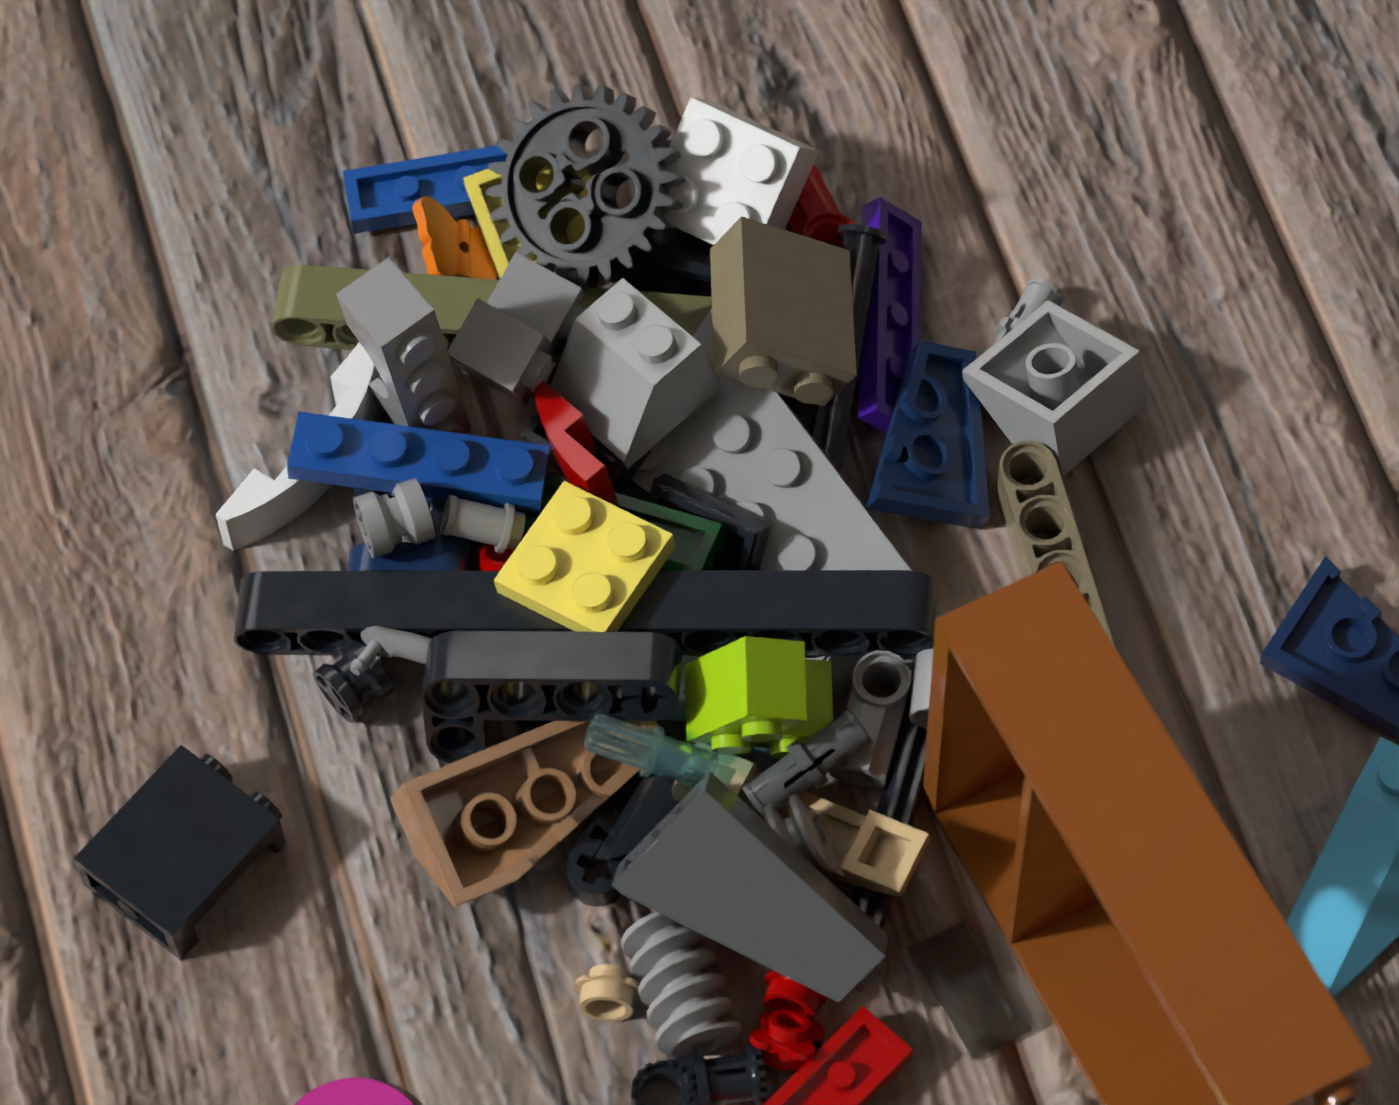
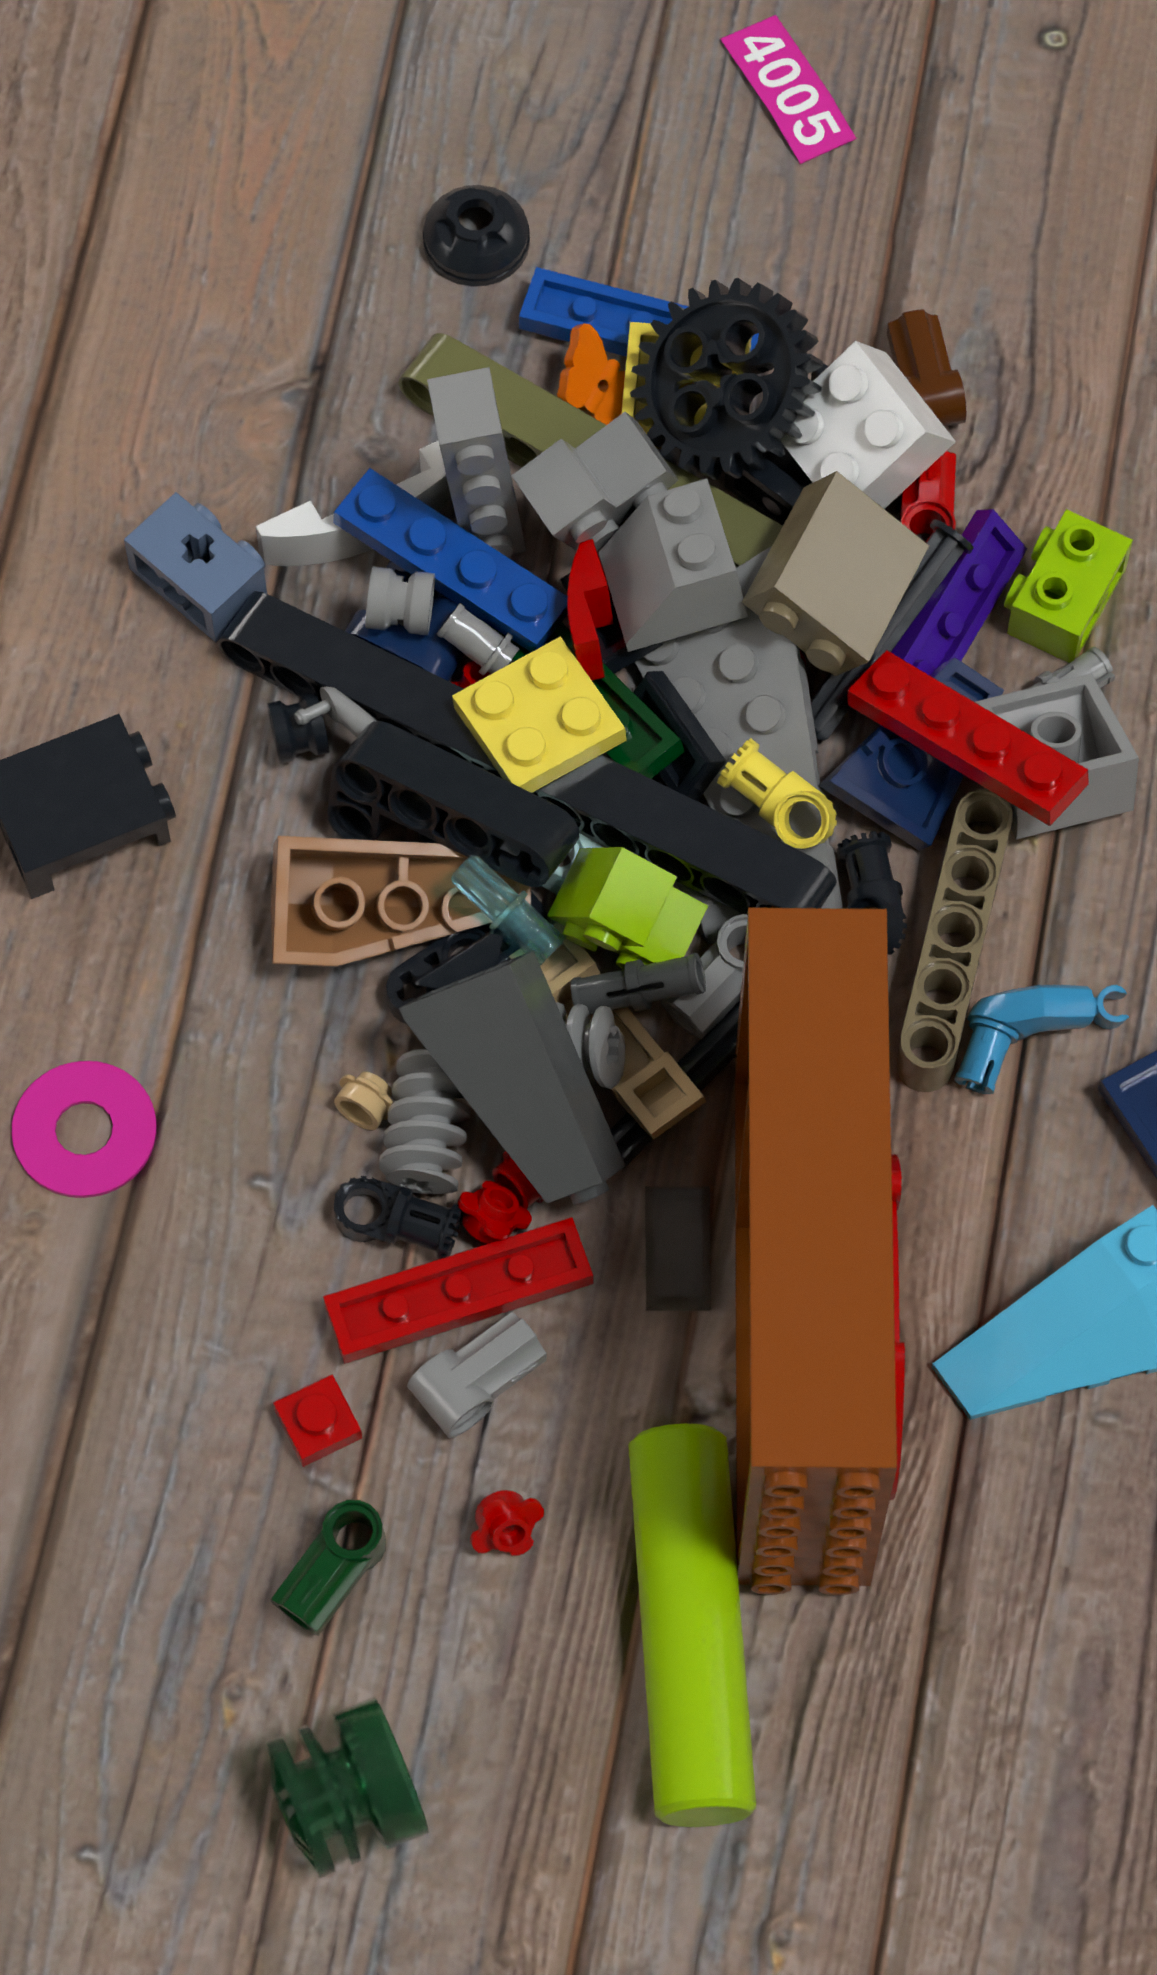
camera: 25 degrees right, 5 degrees up
none -> sand blue brick [124,492,267,643]
none -> black piece [423,185,530,287]
none -> light yellow connector [717,738,837,849]
none -> black connector [836,831,907,955]
none -> red plate [847,650,1089,826]
none -> reddish brown piece [887,309,967,426]
none -> dark azure arm [954,985,1129,1094]
none -> lime brick [1004,509,1133,663]

